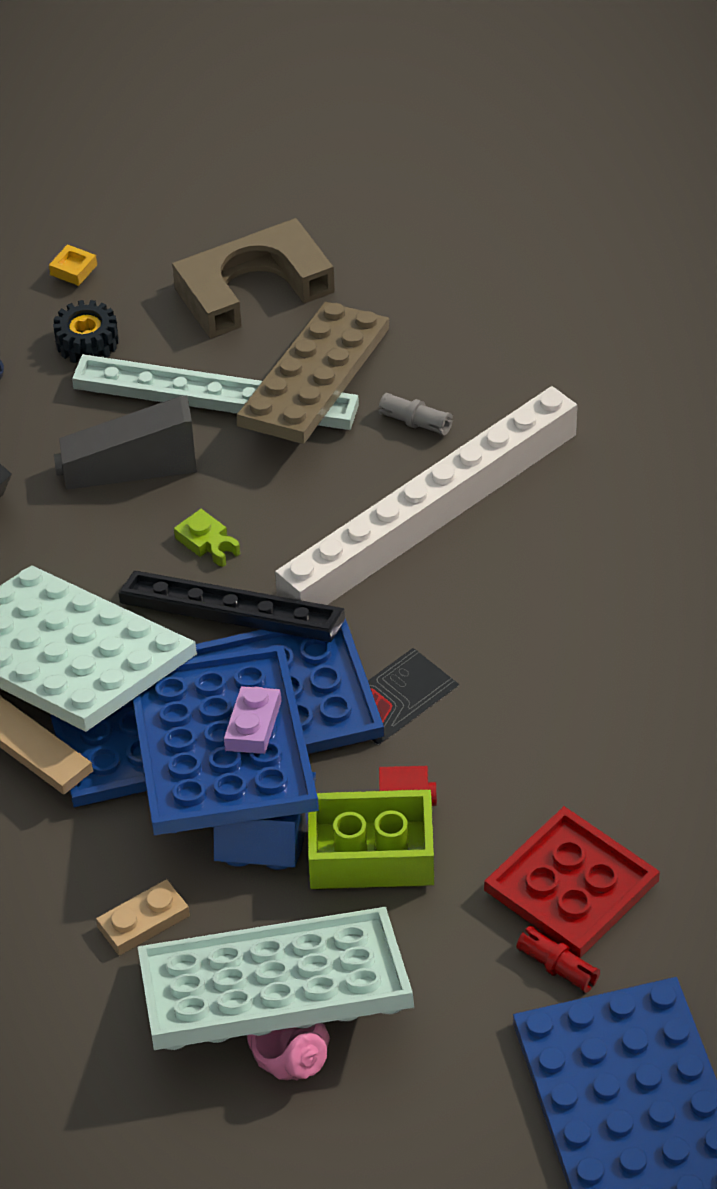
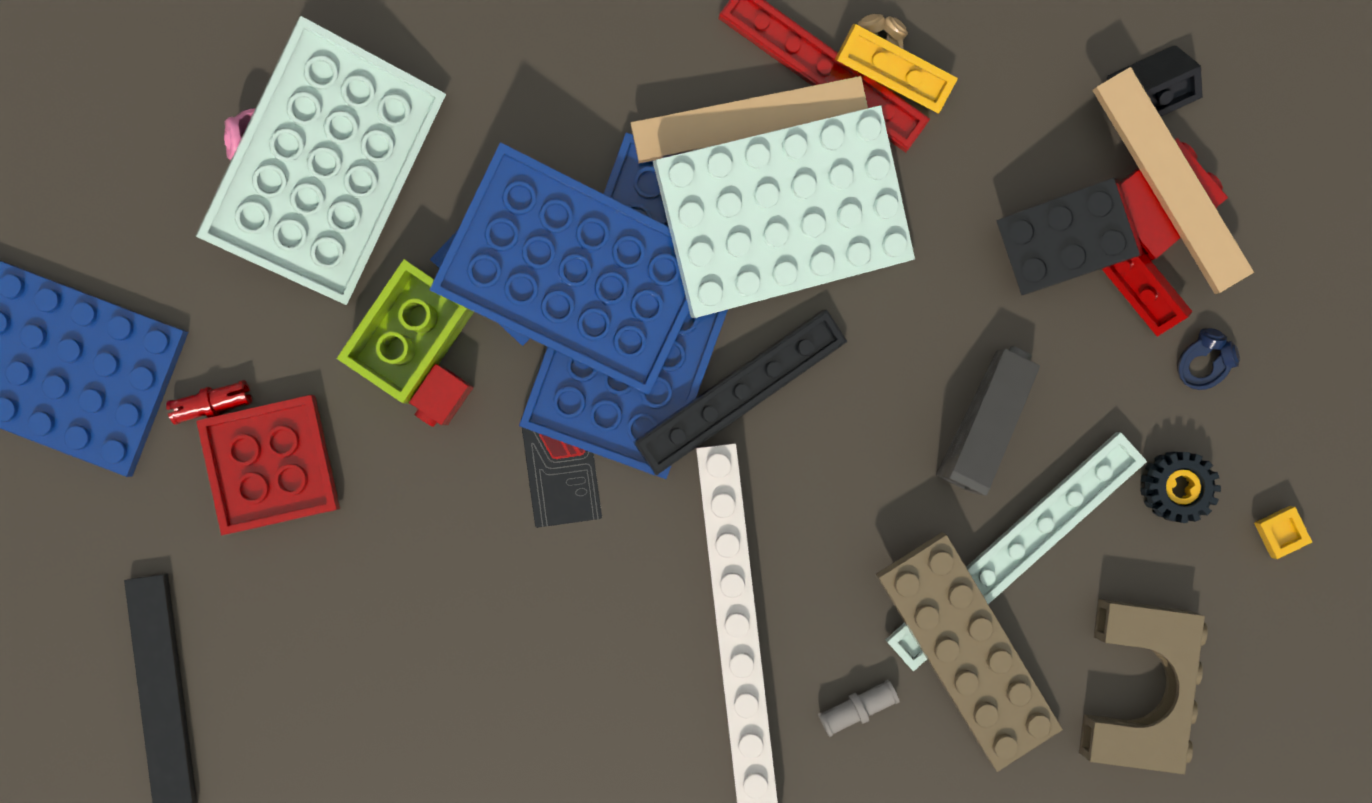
camera: 125 degrees right, 40 degrees up
tan plate [96,879,190,956] -> none
lime plate [174,509,240,567] -> none
lavender plate [224,686,281,754] -> none

